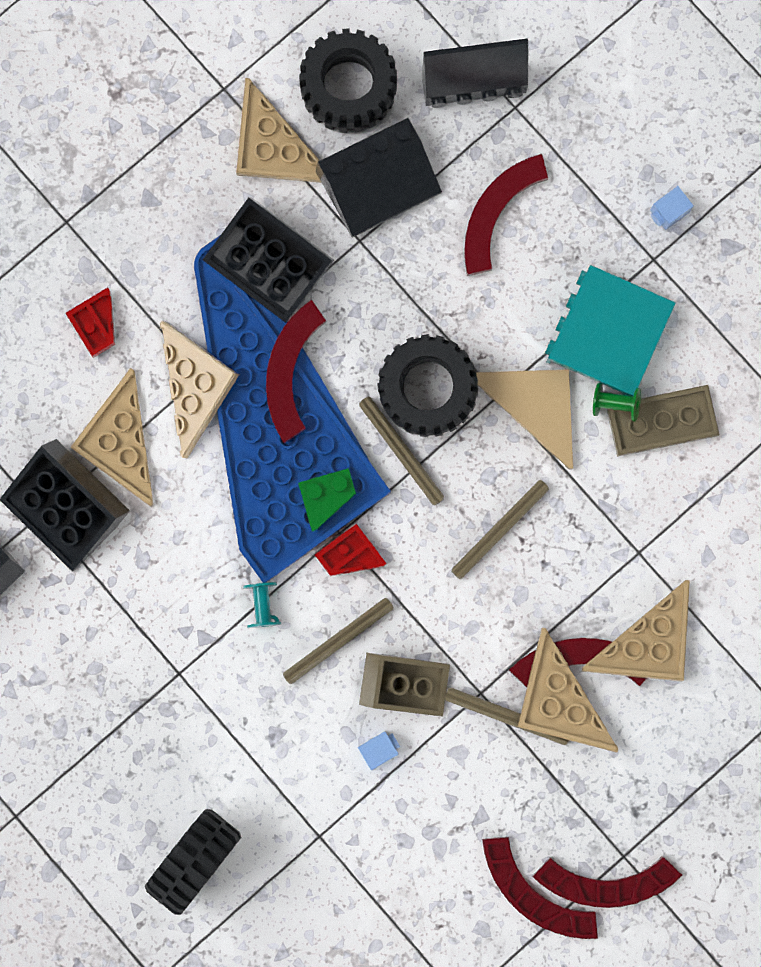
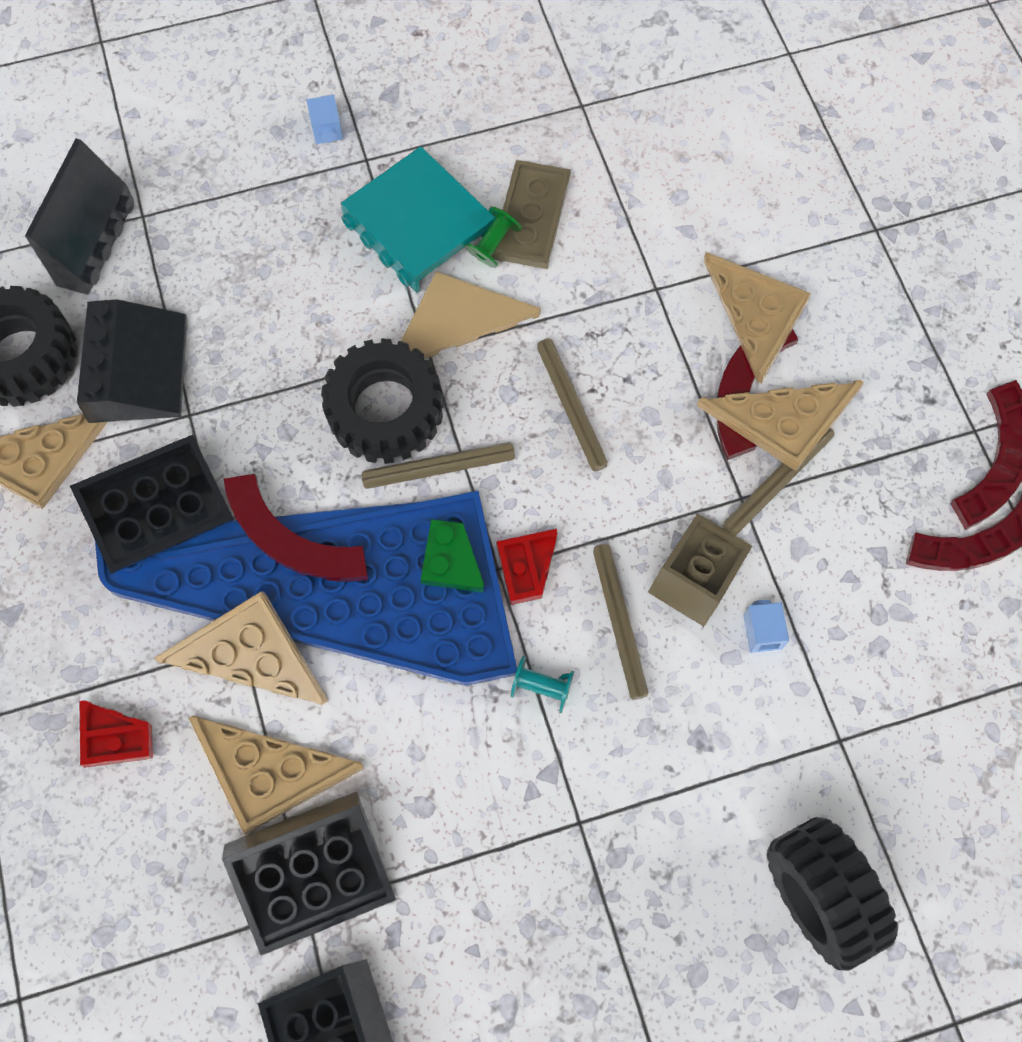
camera: 65 degrees left, 15 degrees down
dark red tile [464,154,548,276] -> none

